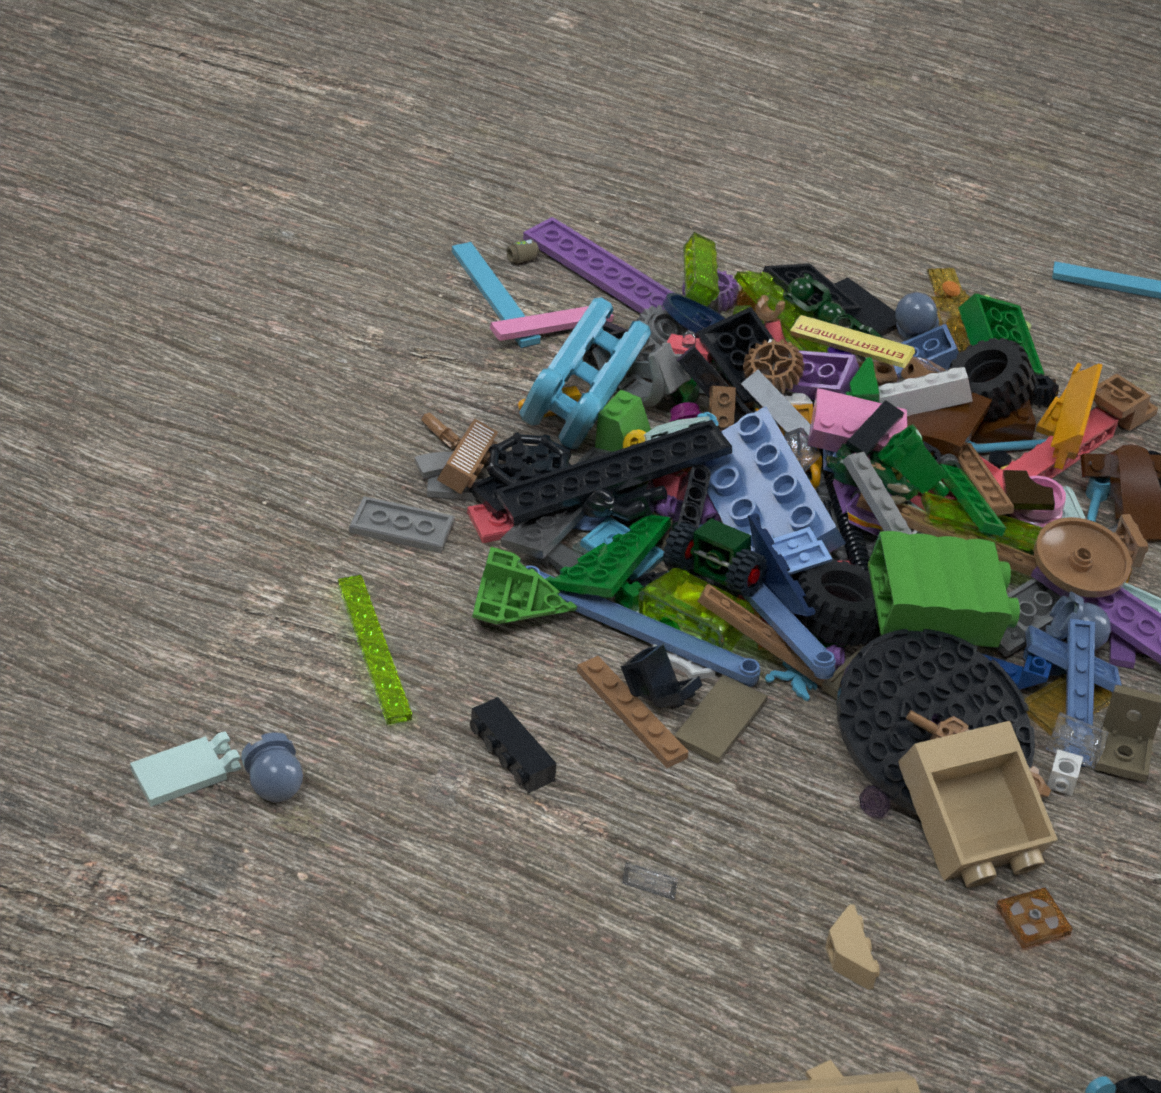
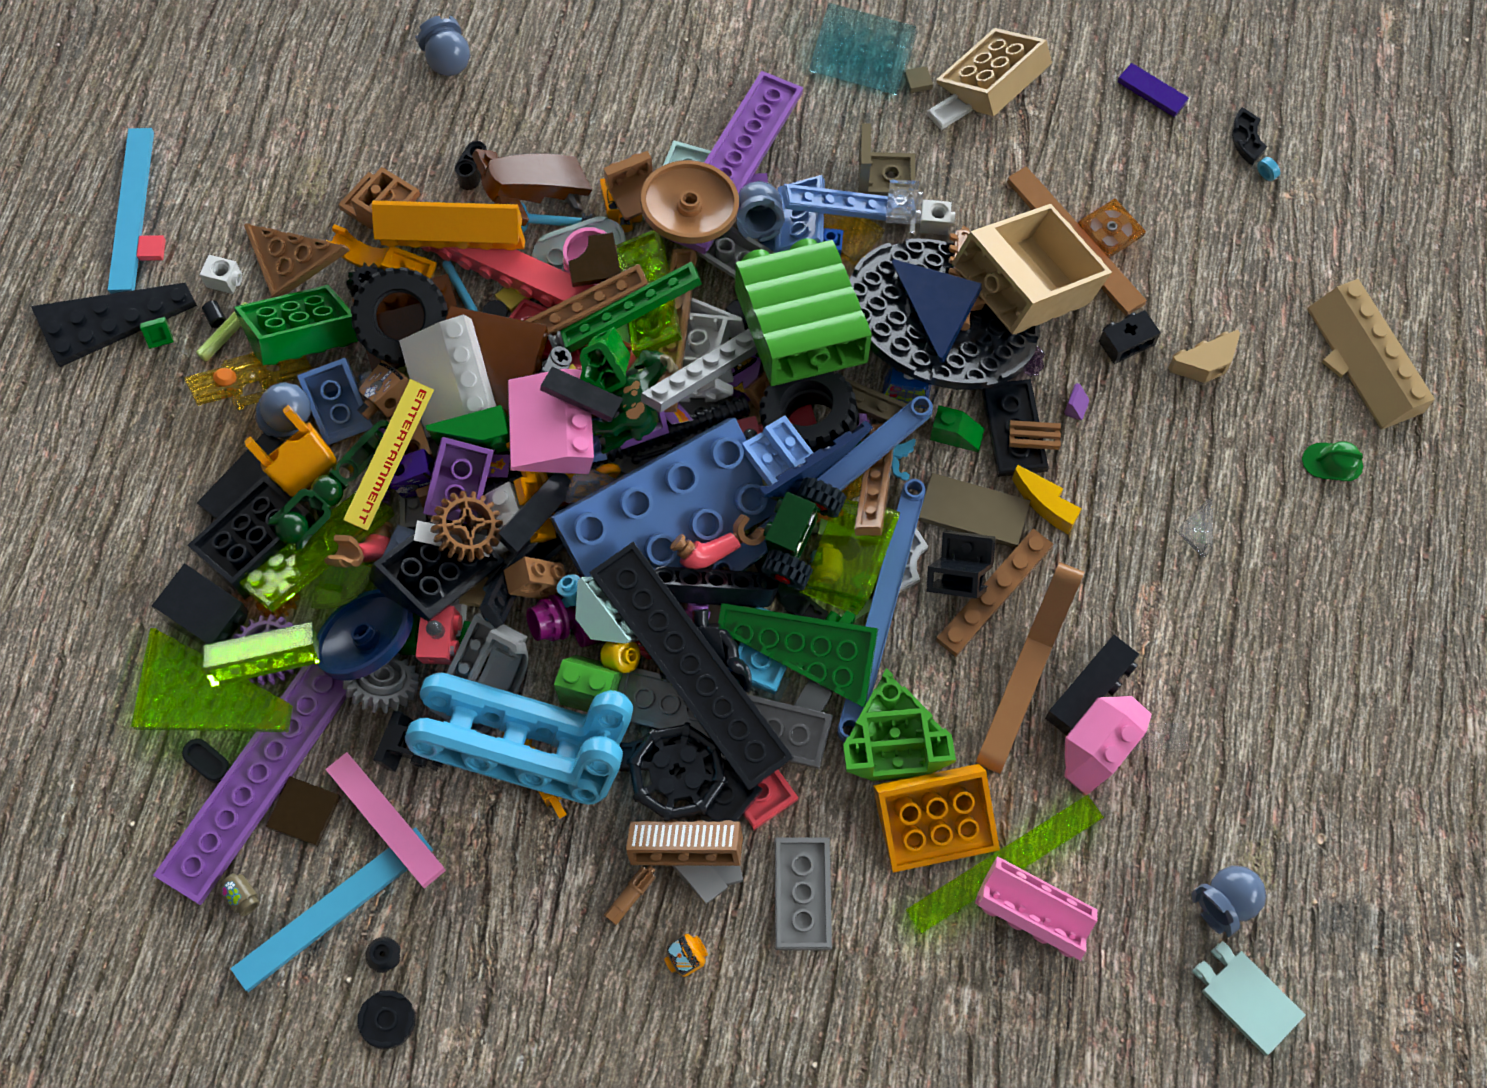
camera: 100 degrees left, 25 degrees up
none -> black wing [31,282,197,367]
none -> clear neon green wing [131,628,293,732]
none -> coral tile [137,235,166,261]
none -> green tile [140,317,174,349]
none -> black slope [152,563,249,654]
none -> black tile [182,738,231,783]
none -> white brick [200,255,242,294]
none -> black hinge [202,300,227,328]
none -> medium nougat tile [244,223,350,298]
none -> light orange piece [244,405,337,497]
none -> dark brown tile [266,776,341,847]
none -> black tile [357,990,416,1049]
none -> black plate [365,937,401,973]
none -> head [664,934,708,977]
none -> piece [670,514,765,570]
none -> light orange slope [873,764,1000,873]
none -> dark blue tile [892,259,982,363]
none -> green slope [930,405,985,452]
none -> medium nougat beam [975,562,1084,774]
none -> bright pink brick [975,856,1097,961]
none -> black tile [981,379,1049,477]
none -> medium nougat tile [1007,166,1147,316]
none -> medium nougat tile [1009,420,1061,450]
none -> yellow slope [1012,465,1082,534]
none -> medium lavender slope [1064,383,1089,420]
none -> bright pink wedge [1065,696,1152,795]
none -> black brick [1099,310,1161,364]
none -> green piece [1302,441,1364,481]

